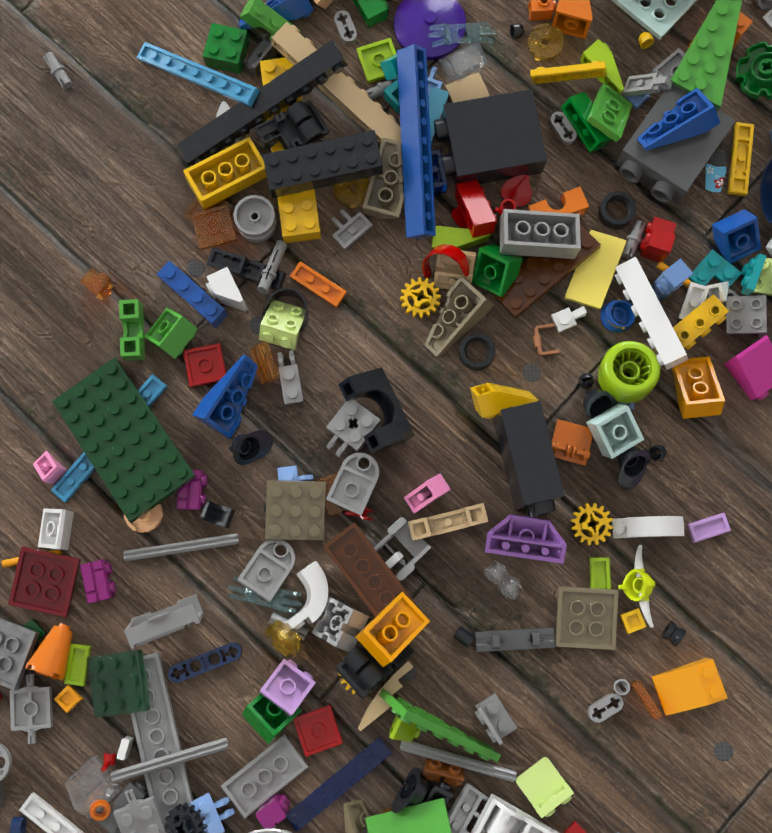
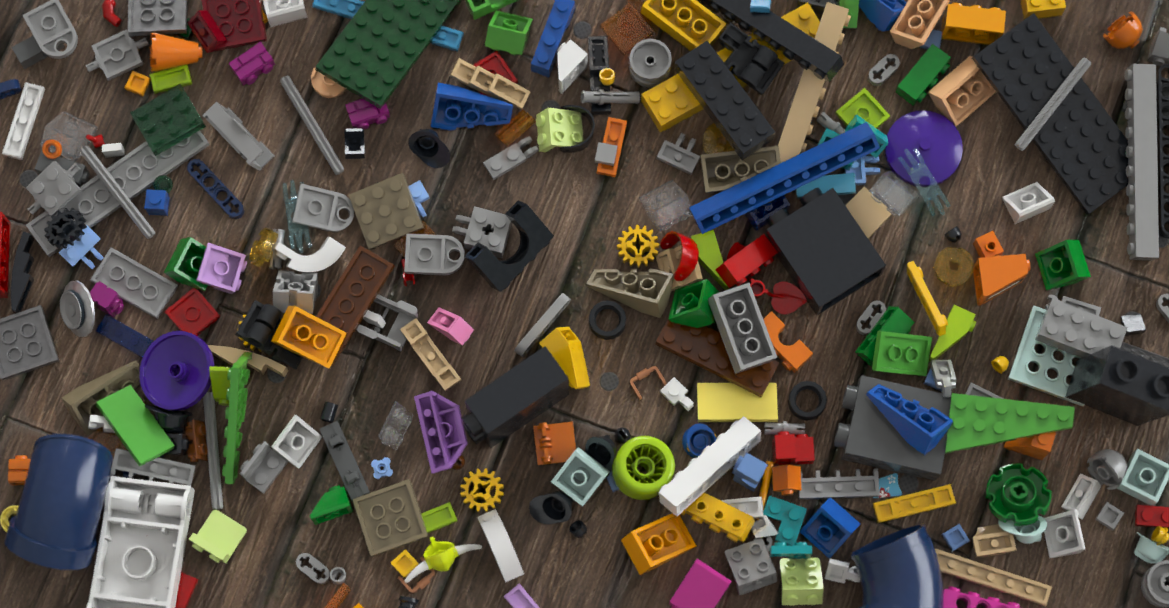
camera: 65 degrees right, 5 degrees down
none -> dark purple dish [140,331,214,411]
none -> blue brick [145,189,170,216]
none -> clear green plate [153,175,173,193]
none -> dark red slope [187,10,226,53]
none -> white slope [271,415,323,469]
none -> green slope [310,485,353,525]
none -> light blue plate [371,457,393,479]
none -> nougat piece [398,557,435,594]
none -> tan slope [449,58,530,109]
none -> light grey beam [514,293,571,357]
none -> light grey tile [595,142,618,166]
none -> yellow hinge [599,68,615,86]
none -> clear slope [639,180,692,232]
none -> orange brick [772,465,801,496]
none -> light grey hinge [798,468,880,499]

